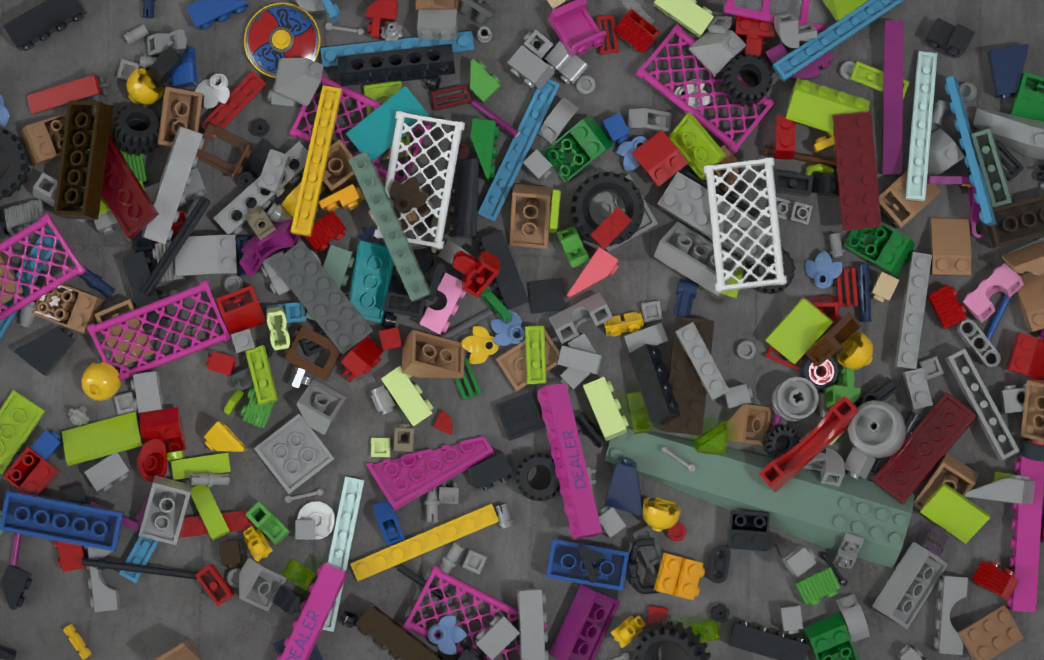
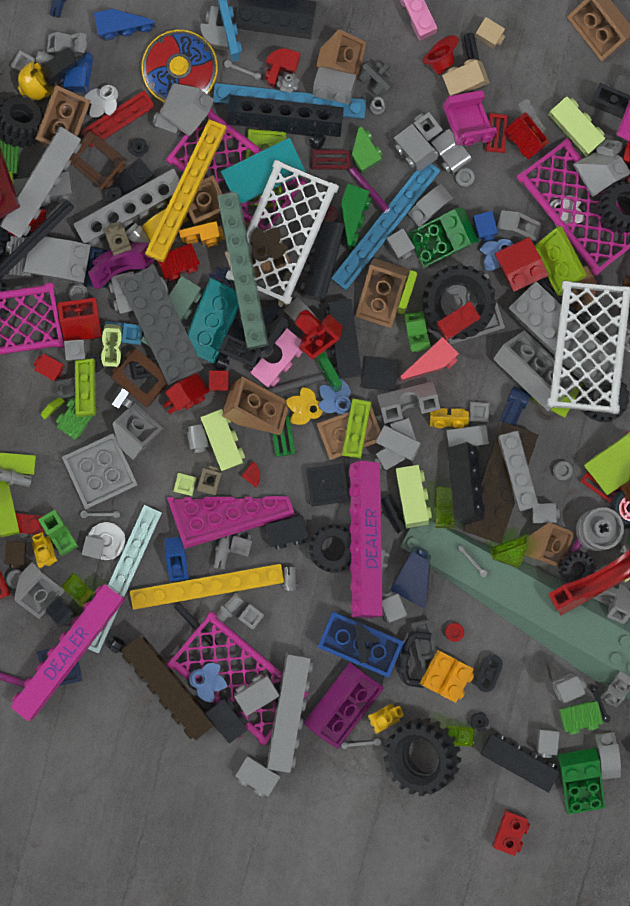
camera: 15 degrees right, 0 degrees up
light grey pin [124,24,149,45] -> none
yellow slope [204,421,248,452] -> none
light grey brick [257,149,290,194] -> none
yellow cylinder [642,497,681,532] -> none
red tile [646,605,669,625] -> none
black slope [727,510,770,552] -> none

